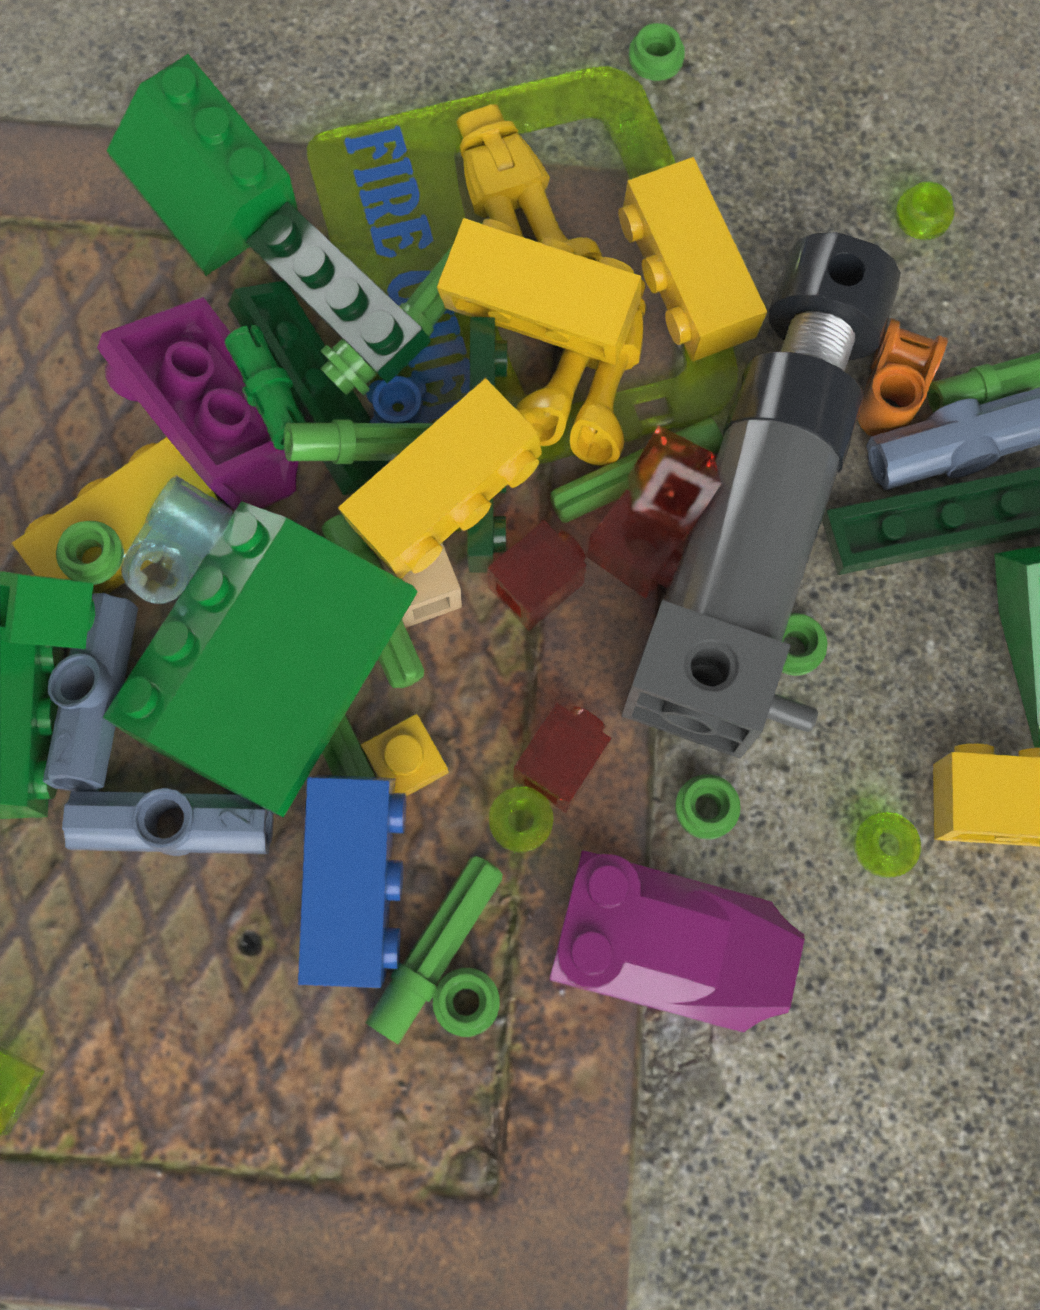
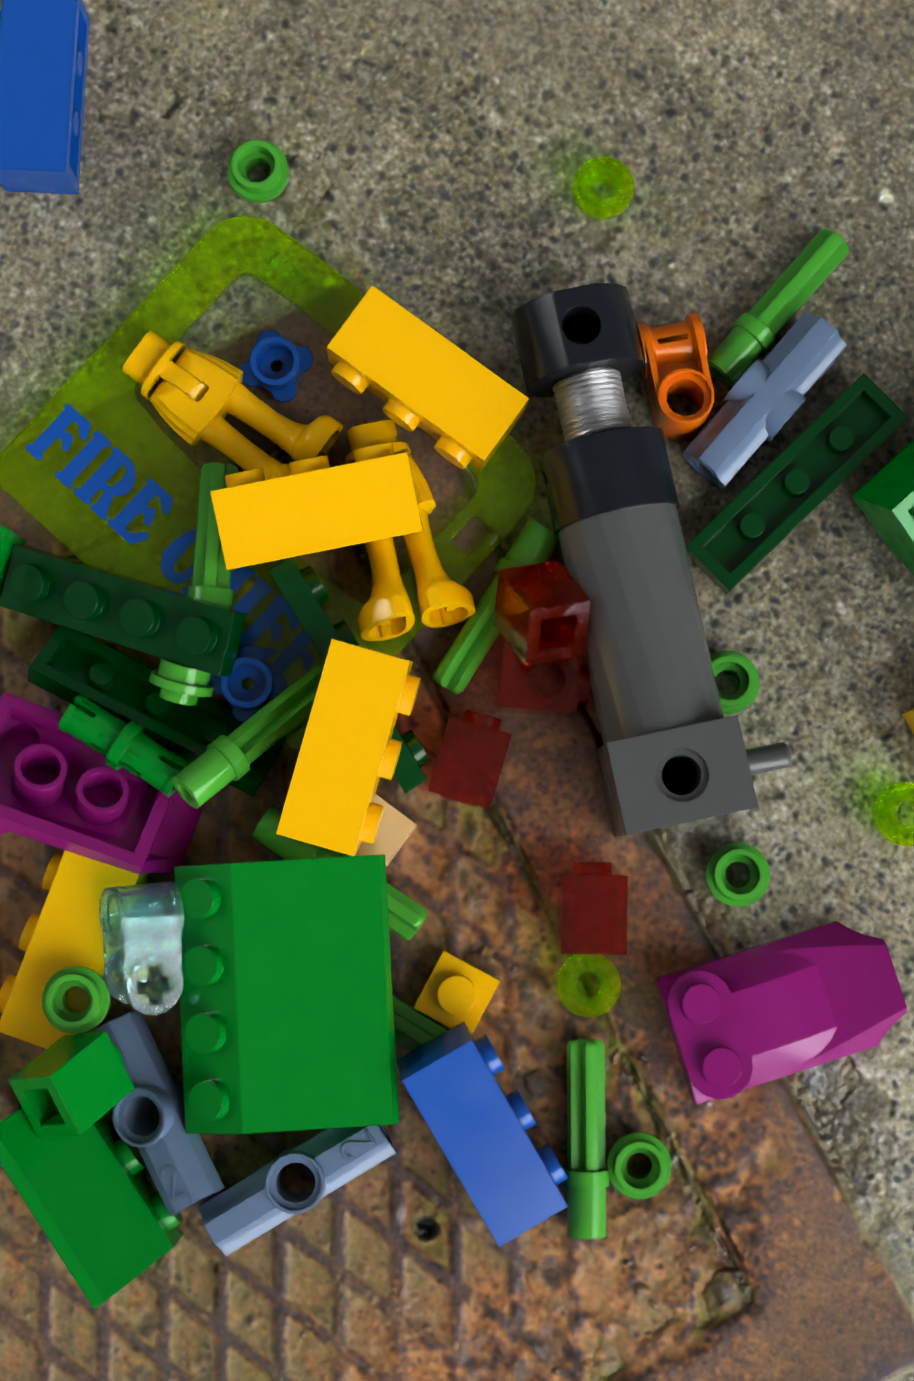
camera: 30 degrees left, 10 degrees up
none -> blue plate [240,330,314,403]

